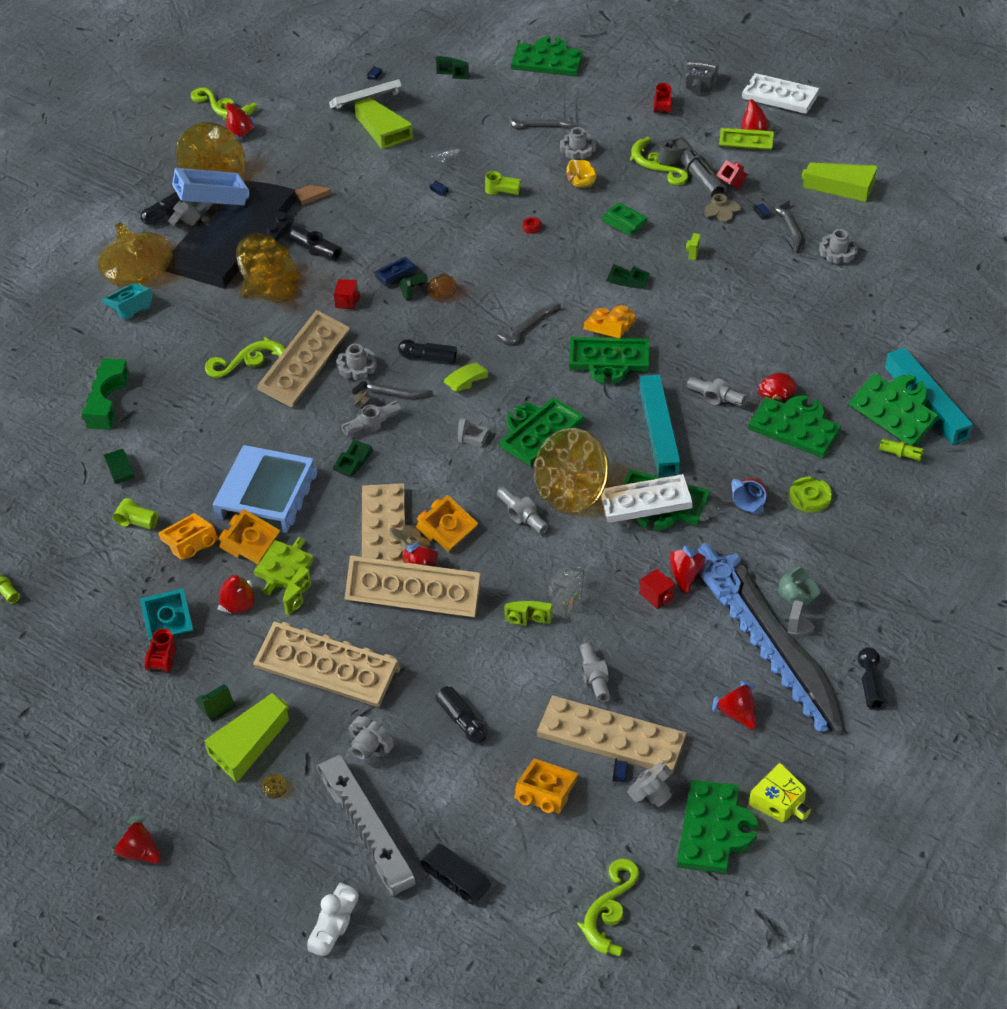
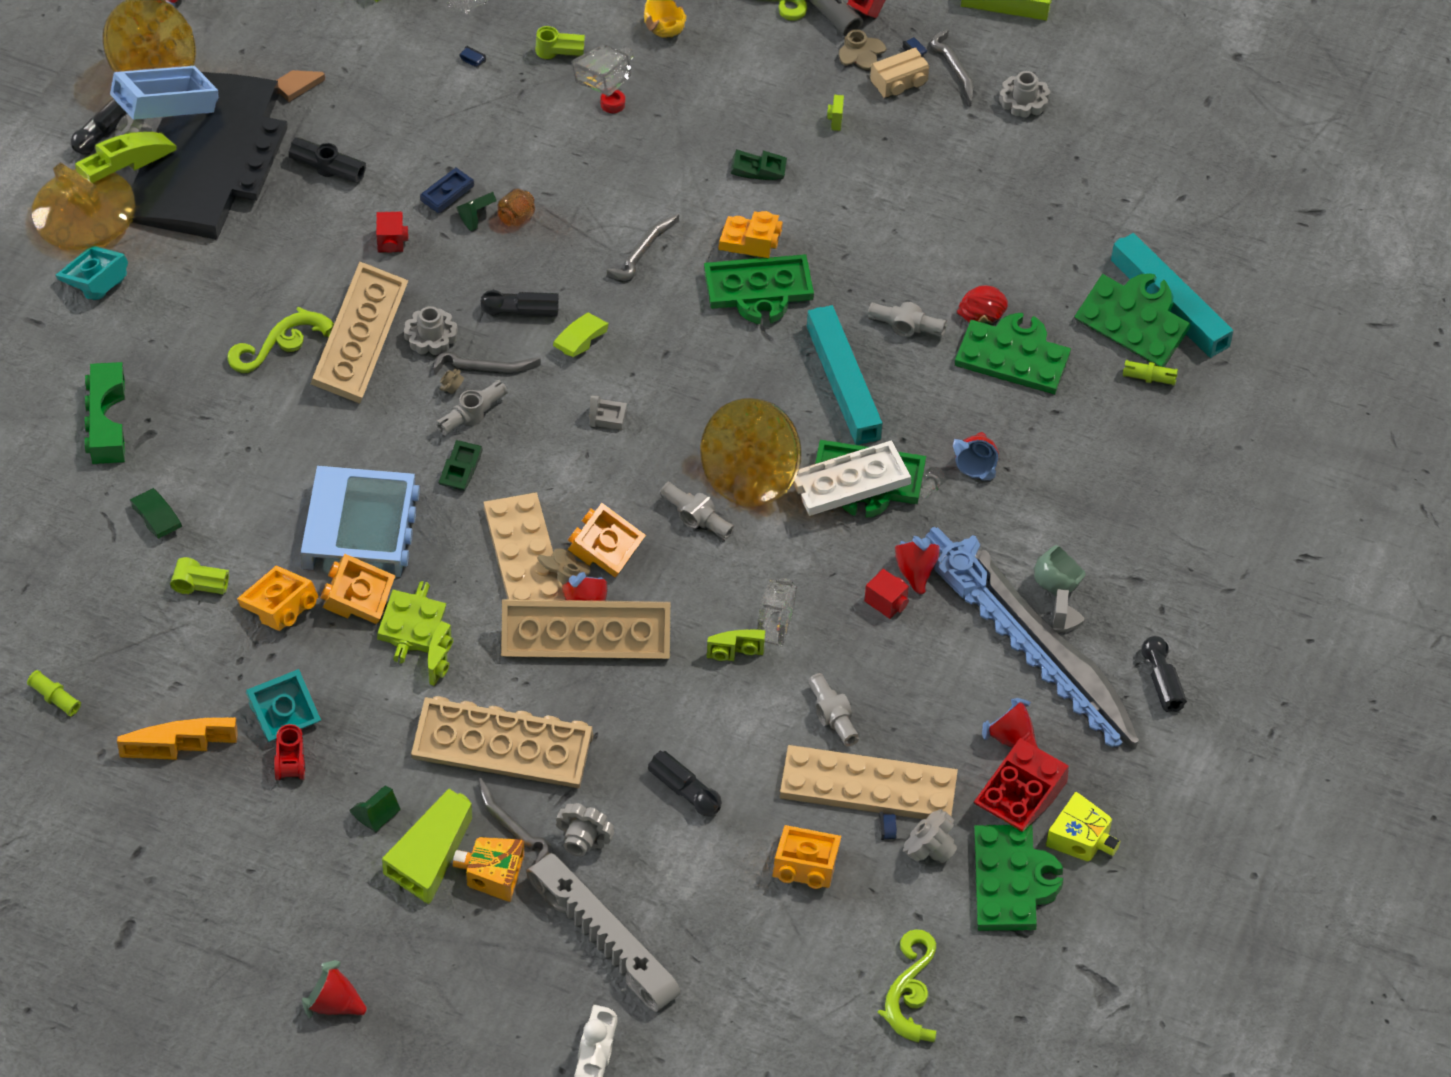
camera: 15 degrees left, 5 degrees up
red hat [217,575,255,614] -> none
clear yellow bracket [236,233,300,303] -> none
clear yellow tile [262,774,287,799] -> none
black beam [420,843,491,905] -> none
green plate [499,397,584,467] -> none
green plate [602,202,647,236] -> none
lime tile [789,476,832,513] -> none
none -> lime slope [75,132,177,184]
none -> light orange slope [117,718,238,760]
none -> torso [453,837,524,902]
none -> flat silver piece [479,778,552,863]
none -> clear torso [572,45,633,96]
none -> tan brick [870,48,929,98]
none -> red slope [974,738,1069,832]

